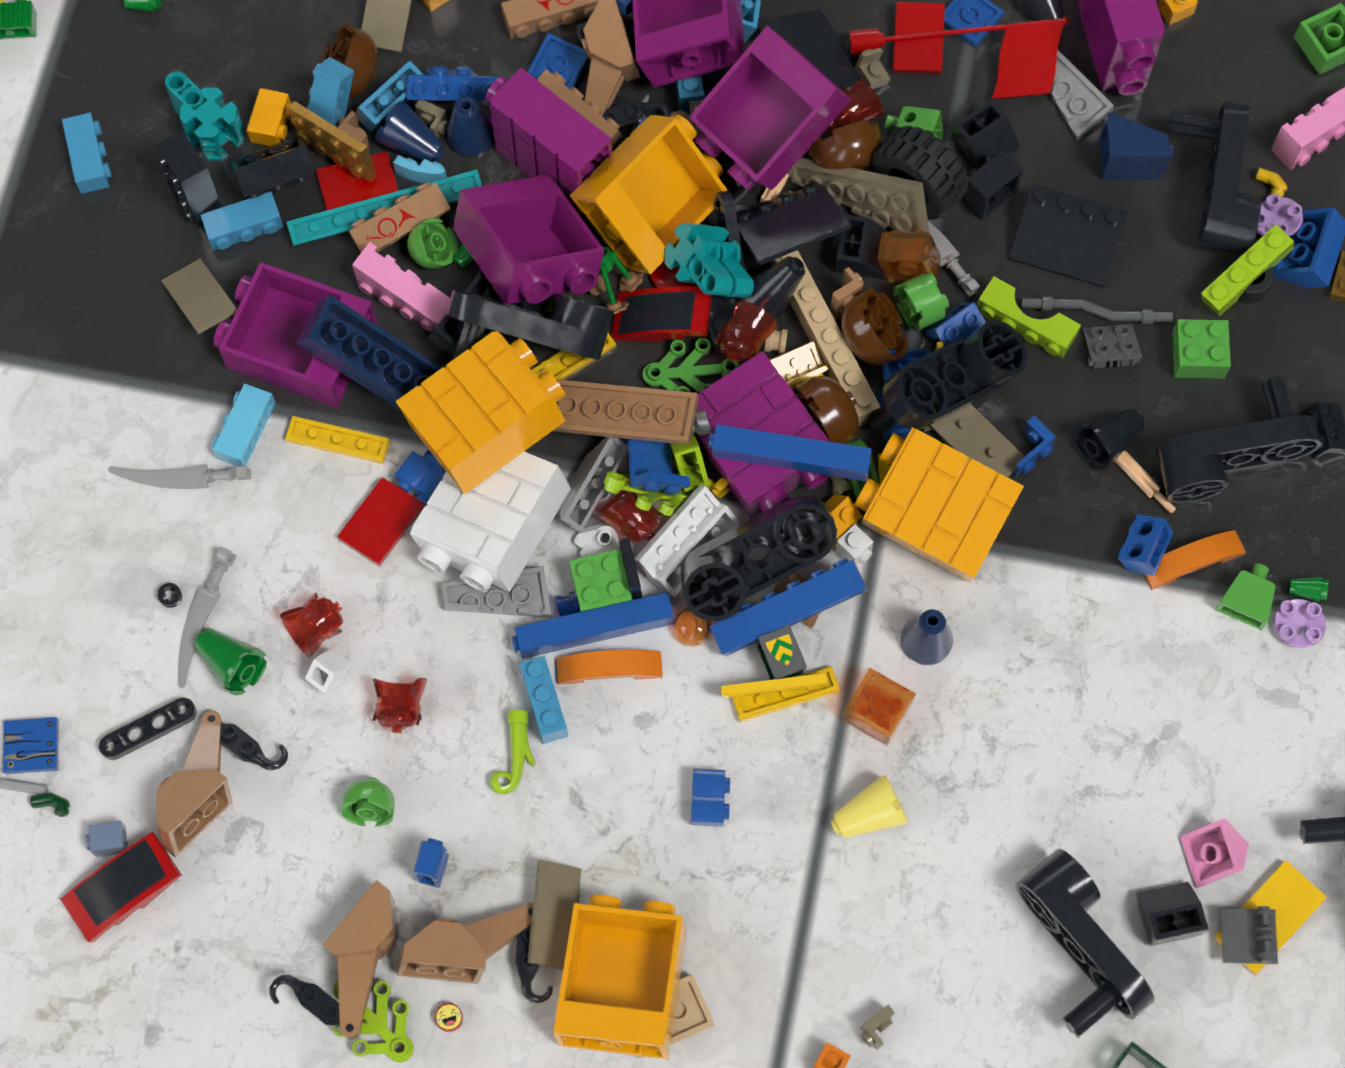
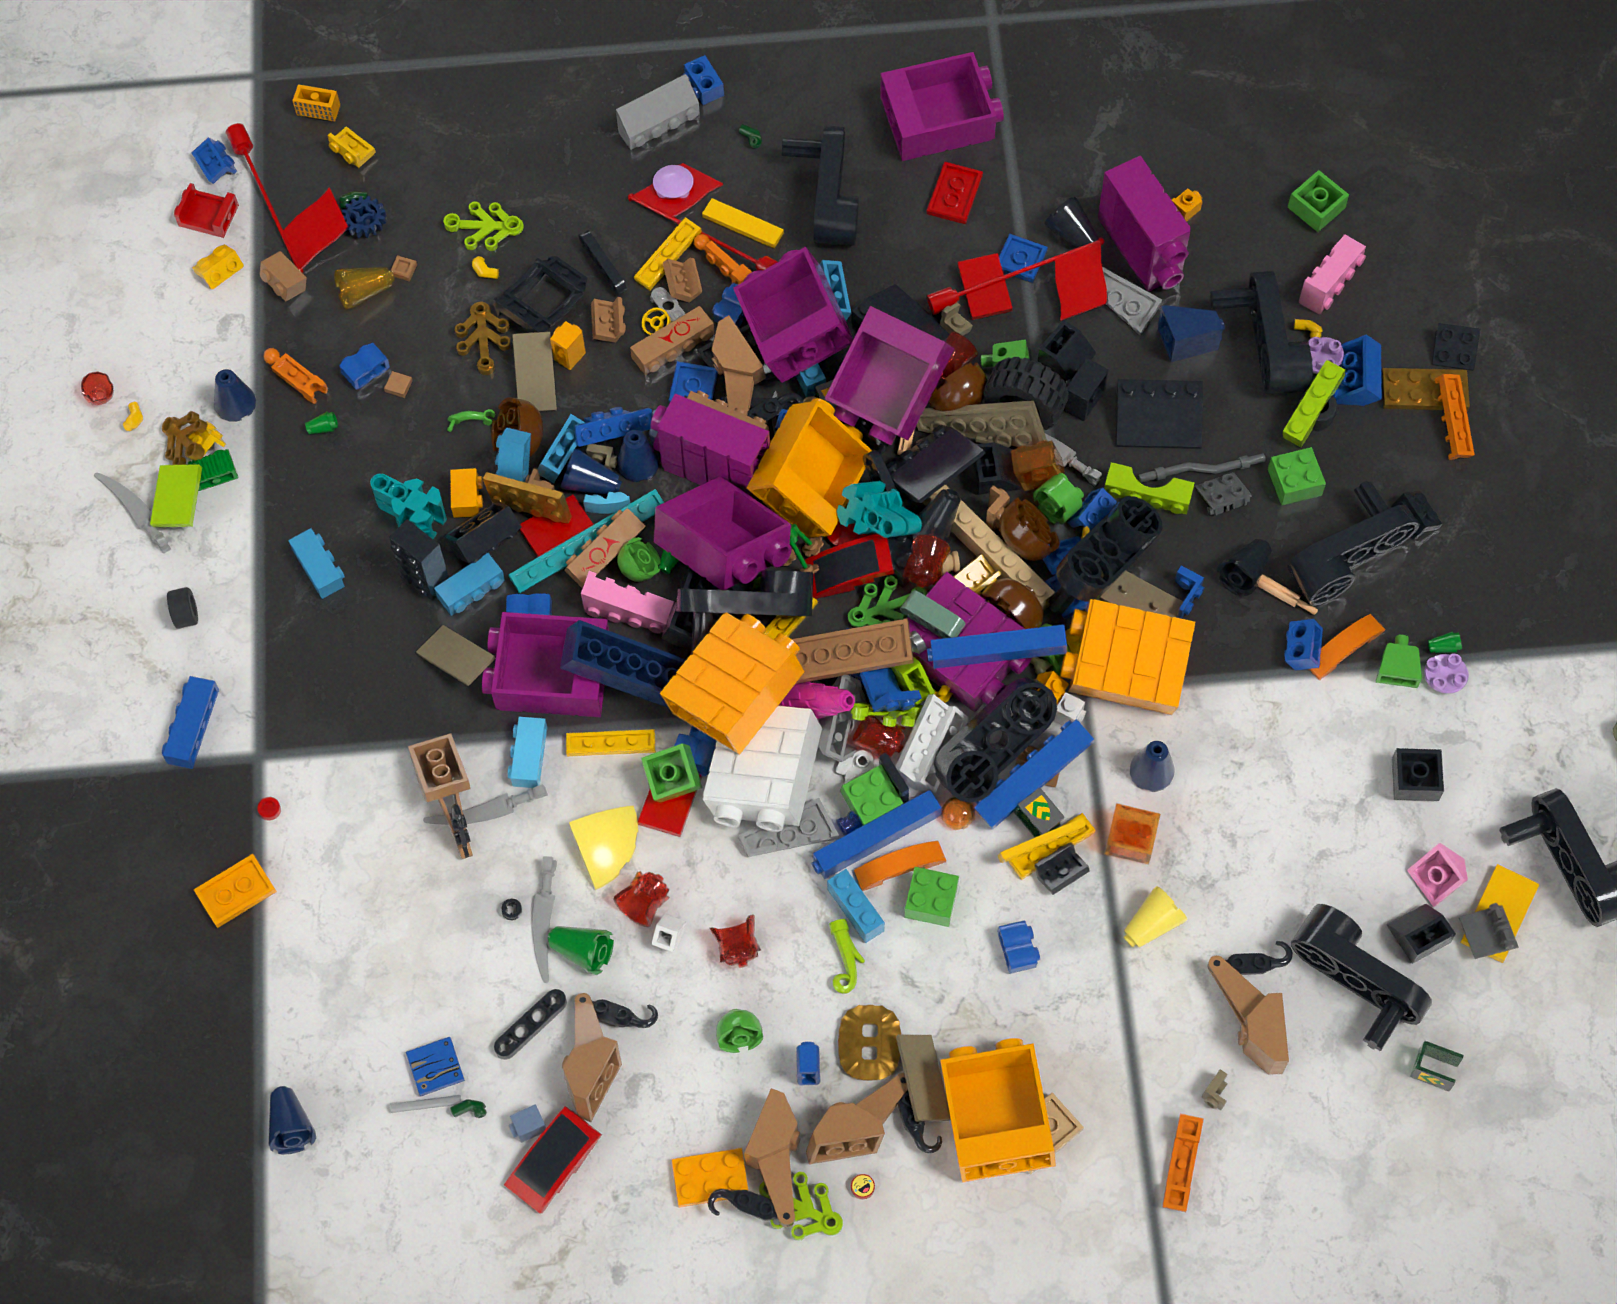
camera: 15 degrees left, 5 degrees down
none -> medium nougat slope [408,733,473,859]
none -> bright green piece [447,409,495,432]
none -> blue brick [506,594,552,615]
none -> light yellow brick [569,806,638,890]
none -> bright green brick [641,743,703,802]
none -> light orange plate [672,1148,748,1208]
none -> dark pink cone [778,681,855,719]
none -> pearl gold piece [838,1004,901,1081]
none -> sand green beam [900,590,966,639]
none -> bright green brick [904,867,959,927]
none -> black bracket [1034,842,1090,895]
none -> medium nougat slope [1207,941,1293,1075]
none -> black brick [1392,748,1444,801]

